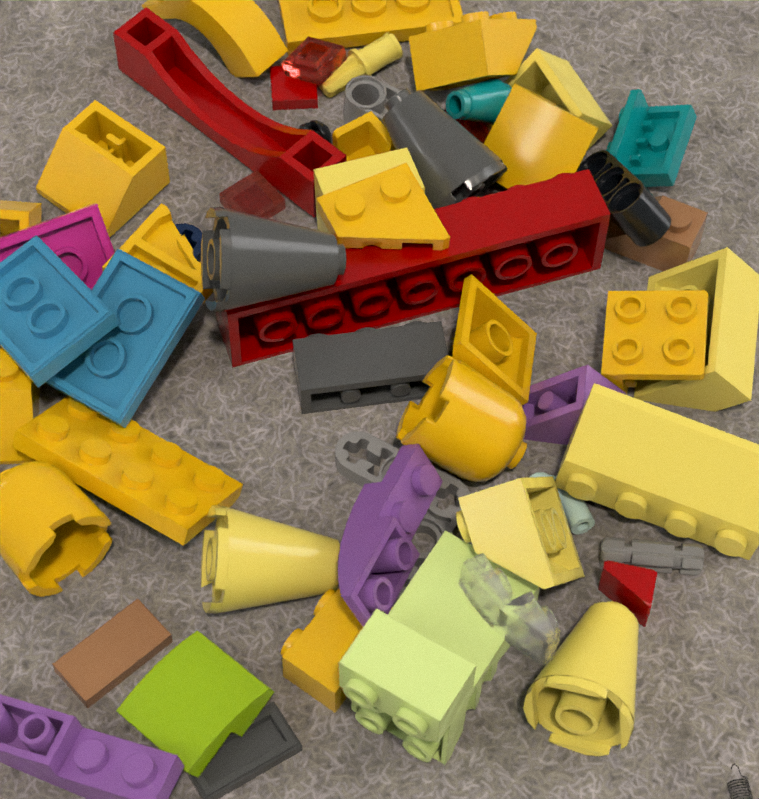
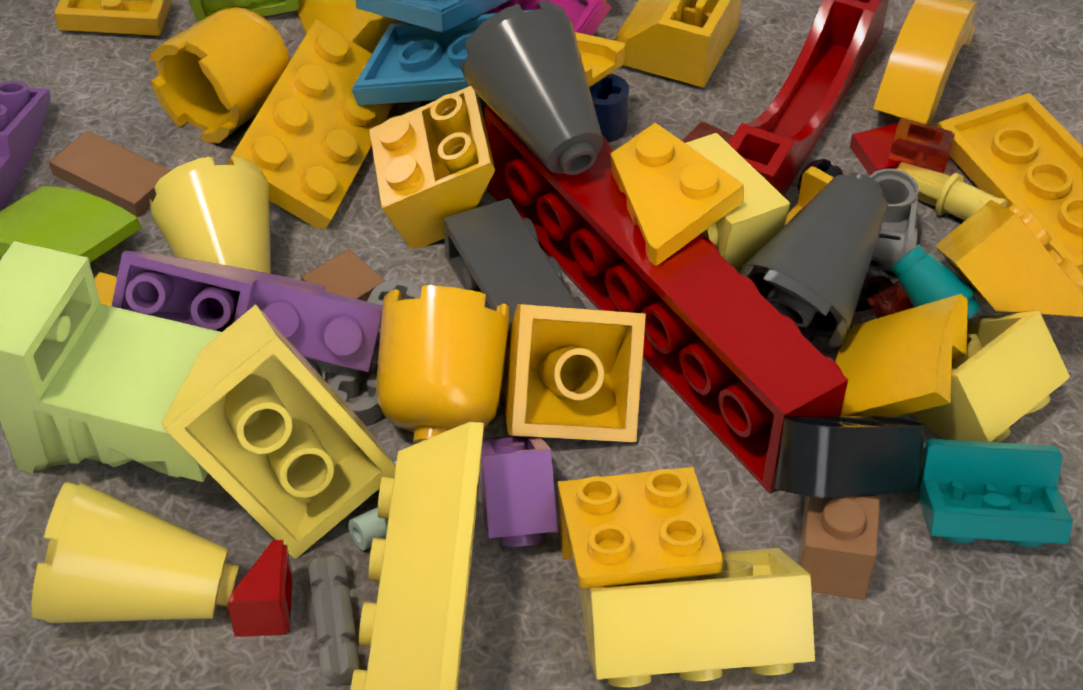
camera: 75 degrees right, 10 degrees down
clear slope [459,553,560,665] -> none
none -> medium nougat tile [301,249,385,302]
none -> yellow slope [369,86,495,248]

